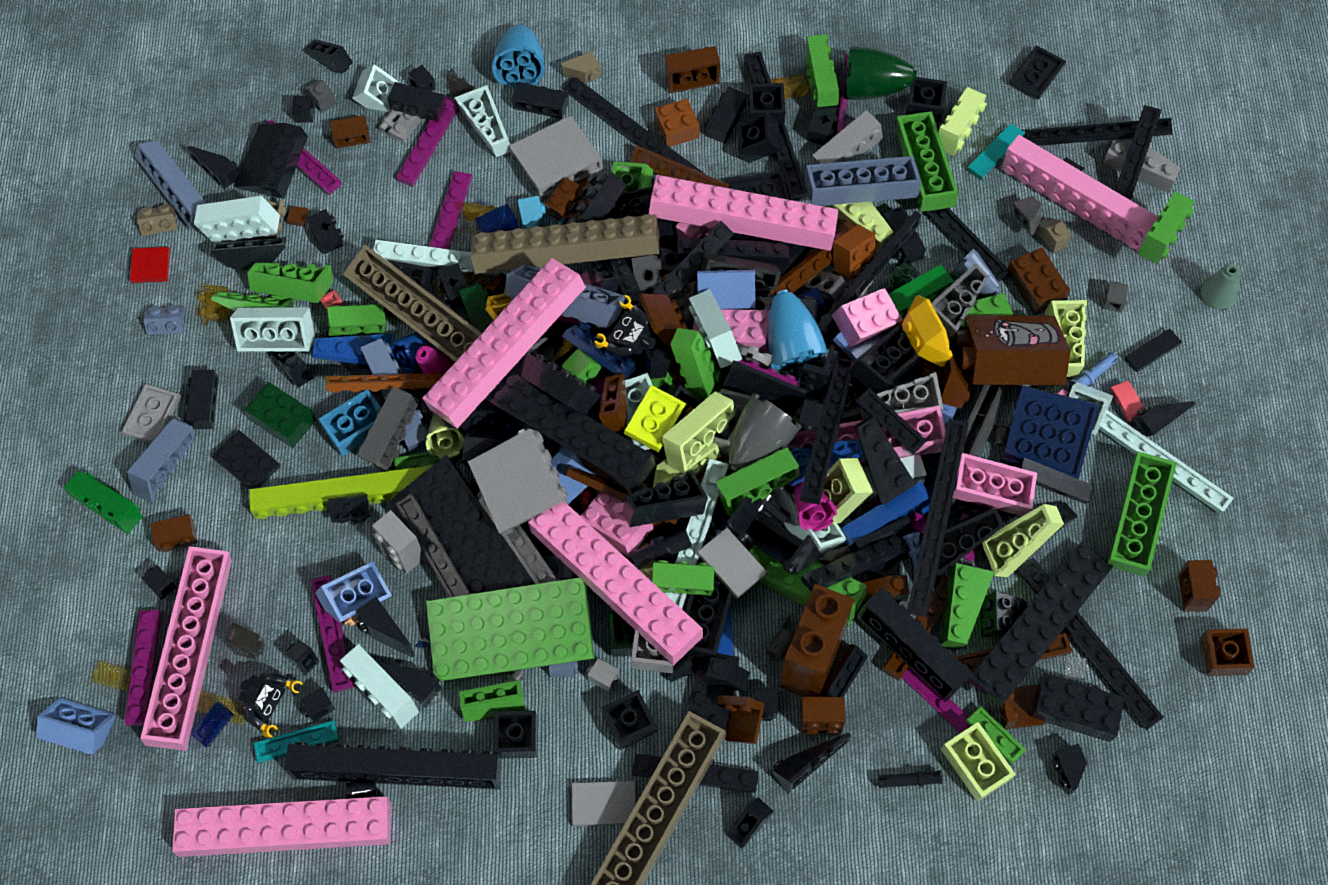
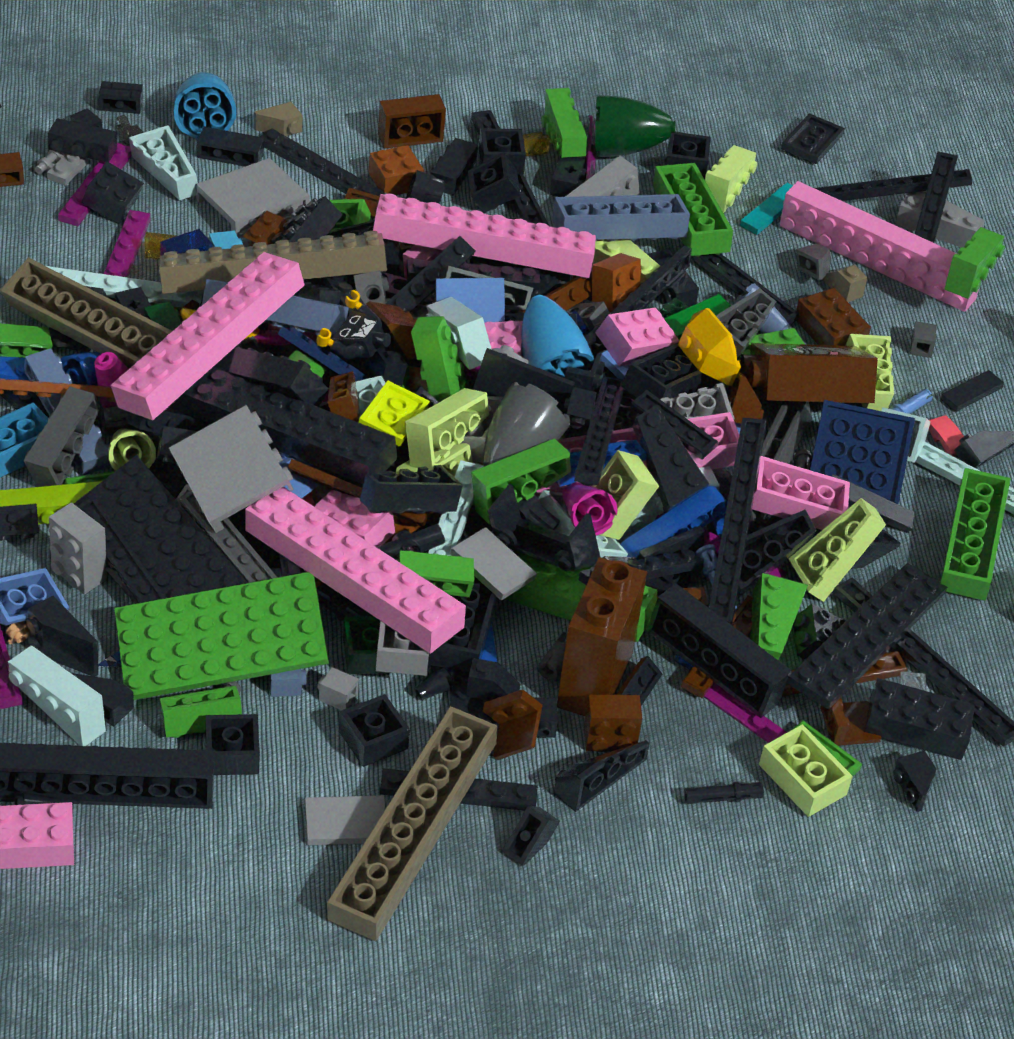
camera: 10 degrees left, 20 degrees down
light aqua slope [352,64,400,112] -> none
none -> black brick [81,161,144,224]
none -> black brick [99,81,143,114]
none -> black piece [406,170,445,204]

